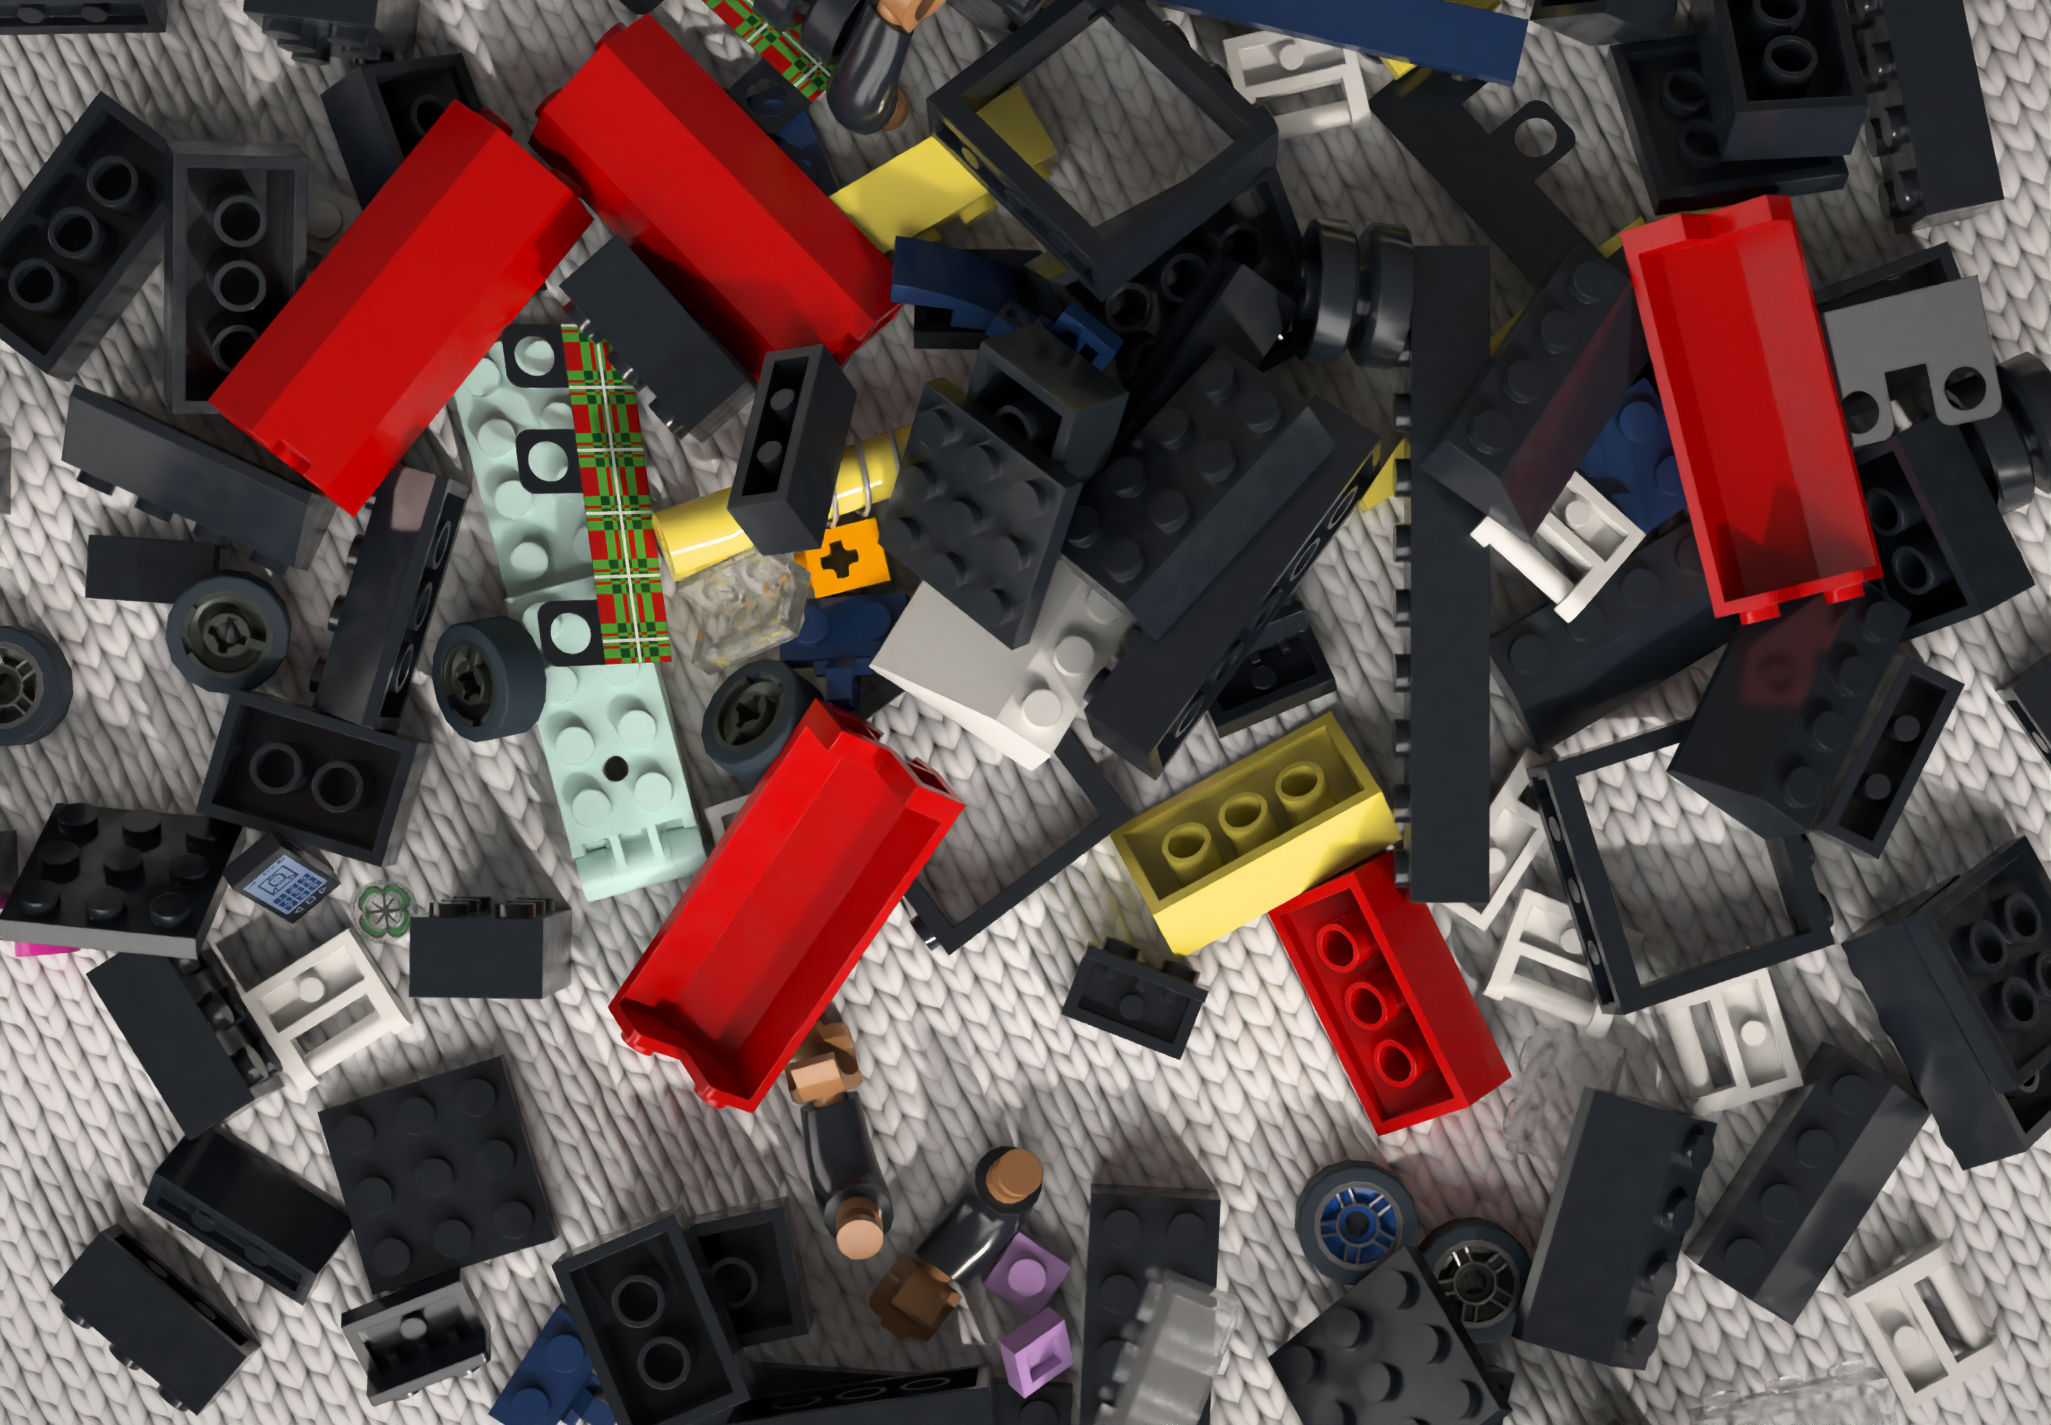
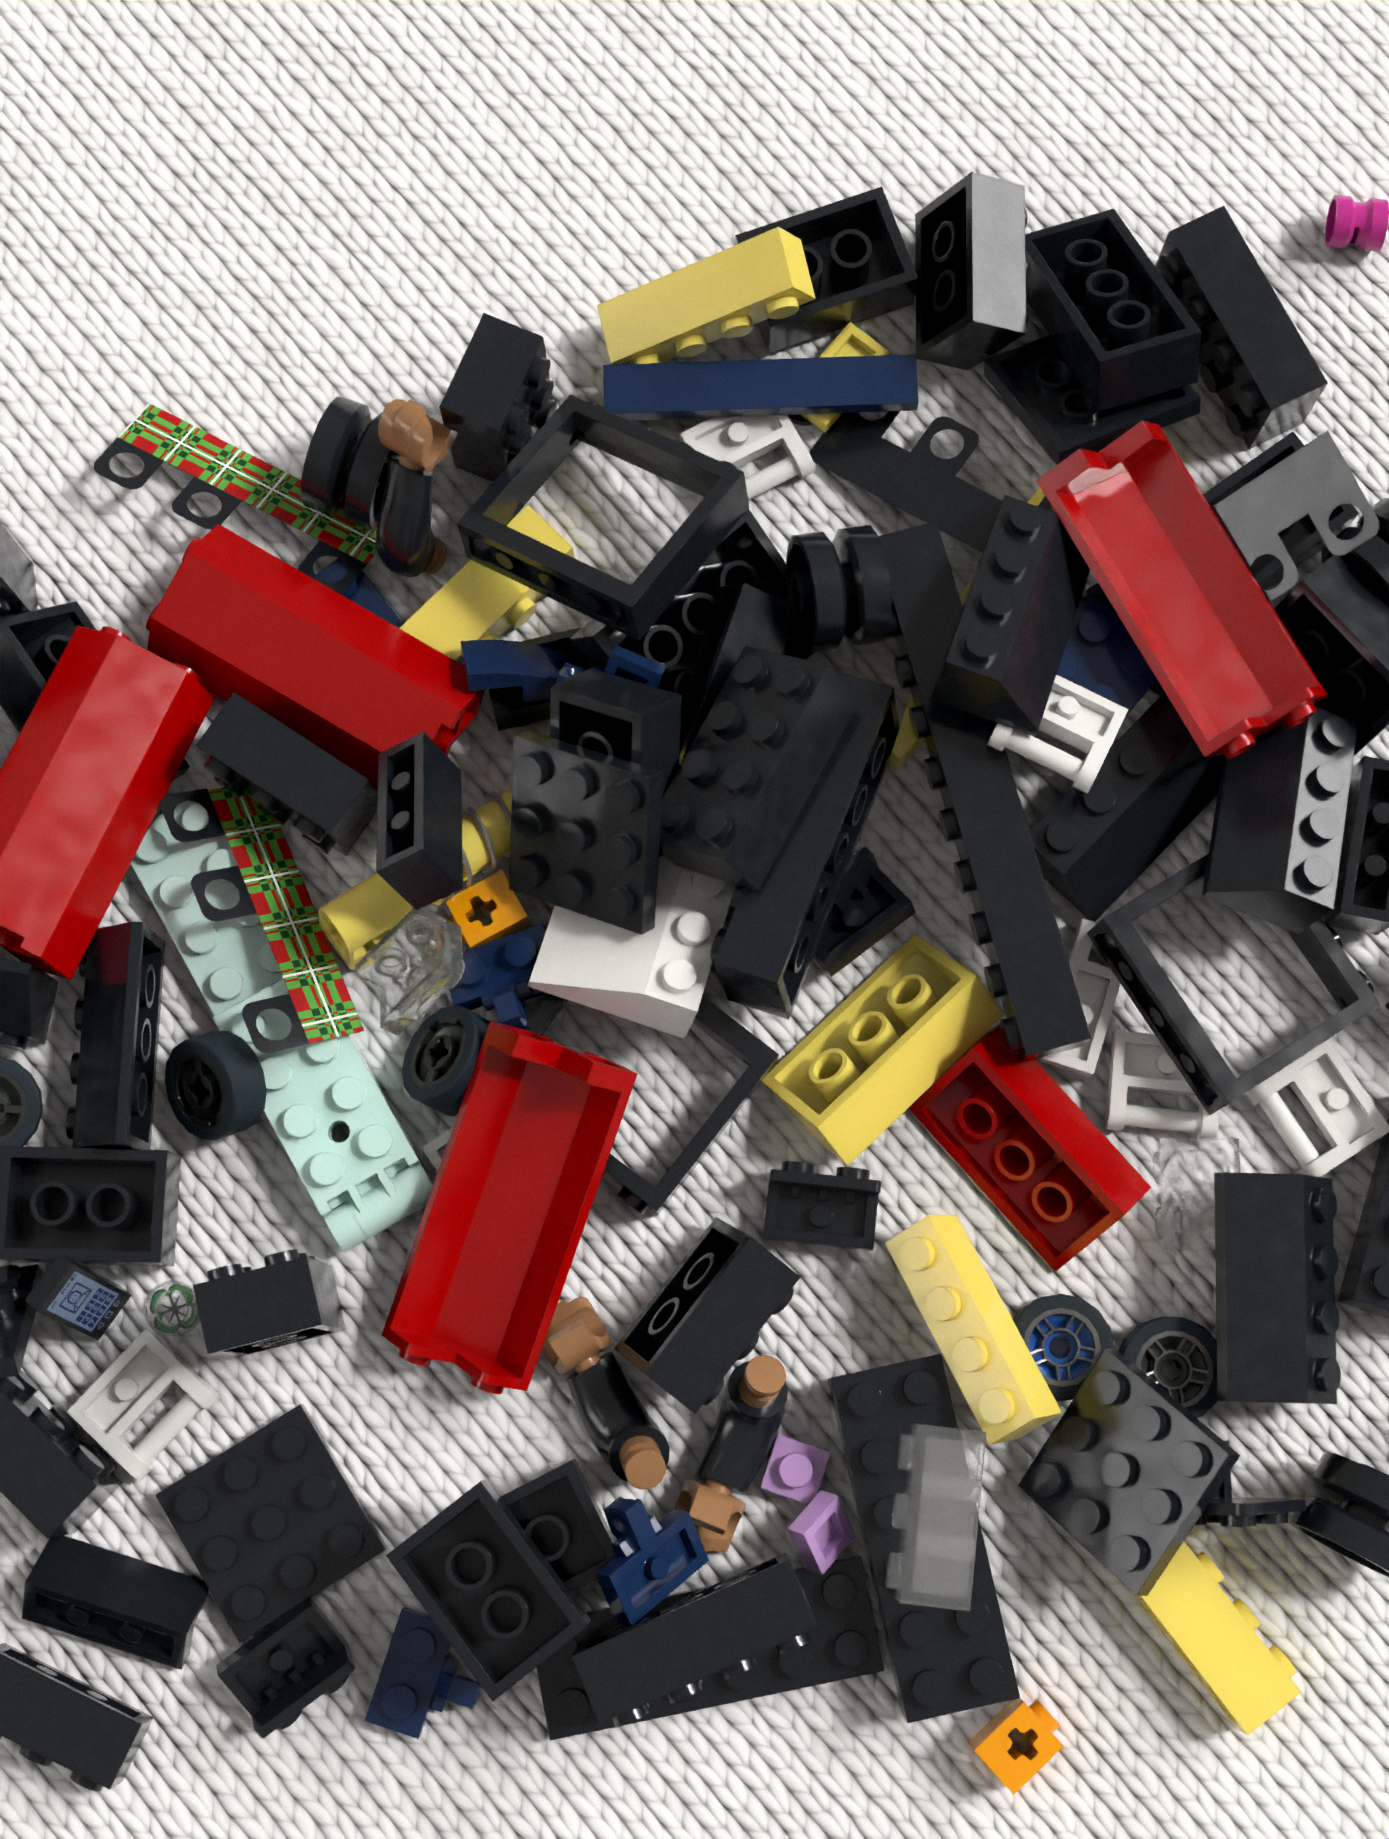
camera: 10 degrees left, 10 degrees down
none -> dark blue hinge [595,1497,709,1626]
none -> black brick [614,1217,800,1414]
none -> light yellow brick [885,1215,1062,1445]

